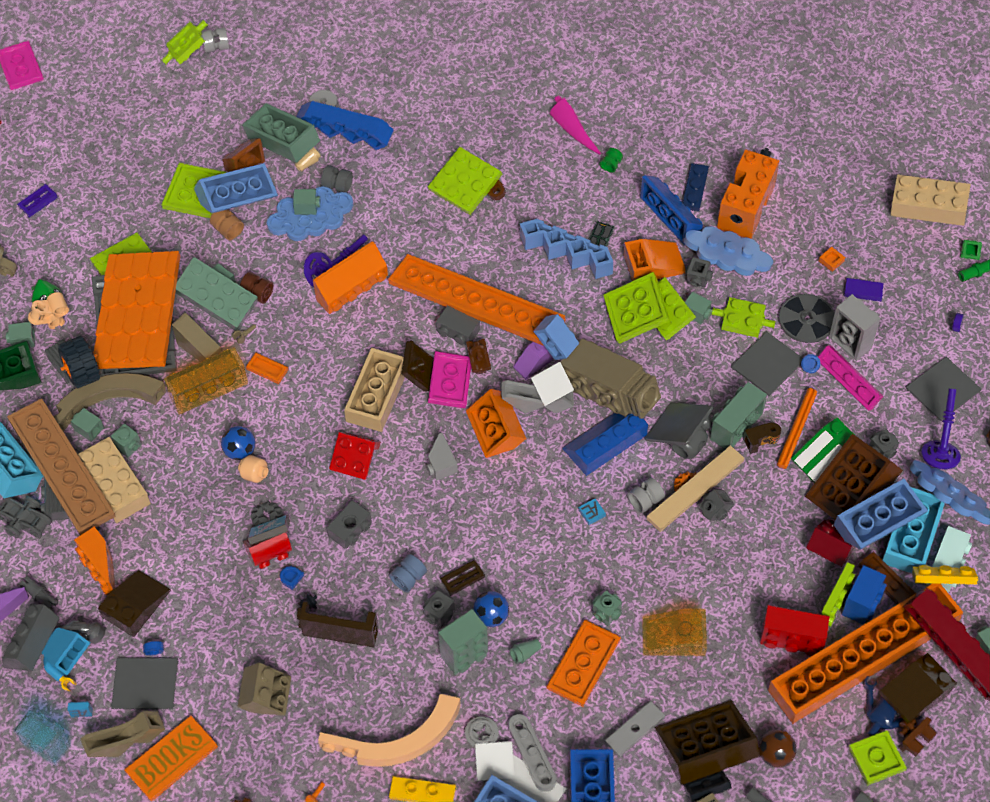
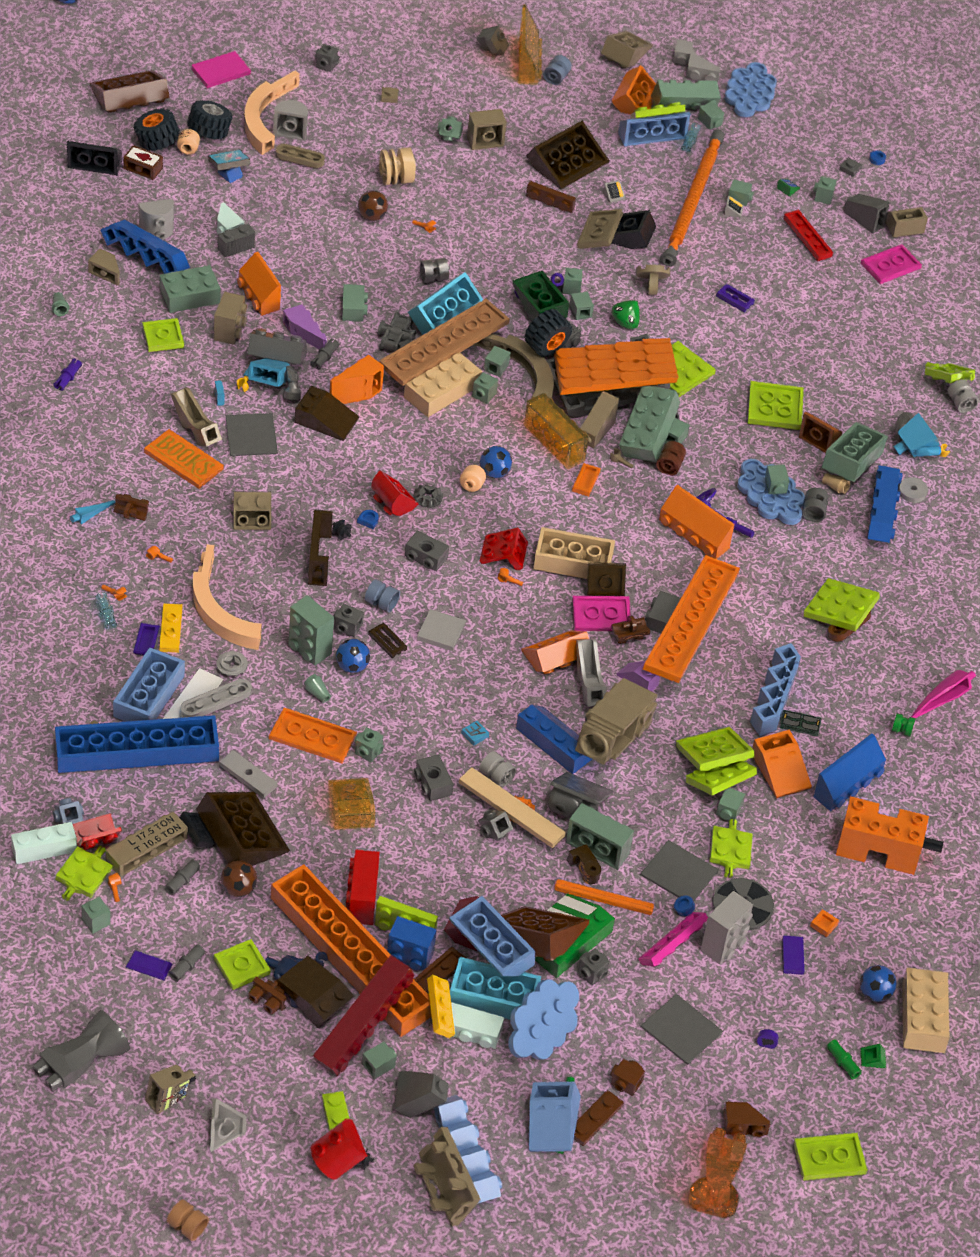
camera: 75 degrees right, 10 degrees down
clear light blue brick [14,710,71,766] -> none
light nougat piece [28,292,69,329] -> none
blue tile [143,641,164,656] -> none
medium blue slope [194,163,278,213] -> none
medium nougat wheel [210,209,244,240] -> none
tile [248,515,290,545] -> none
light grey slope [426,433,458,481] -> none
white sticker [475,742,515,781] -> none
white sticker [531,362,574,406] -> none
medium blue brick [533,314,579,360] -> none
dark blue plate [683,163,709,212] -> none
medium blue plate [684,226,773,276] -> none
dark grey brick [685,257,713,287] -> none
dark purple dish [921,389,961,469] -> none
none -> dark grey brick [414,754,454,801]
none -> light grey tile [417,609,466,651]
none -> orange hand [498,568,524,586]
none -> blue piece [859,965,897,1002]
none -> dark azure torso [893,412,950,457]

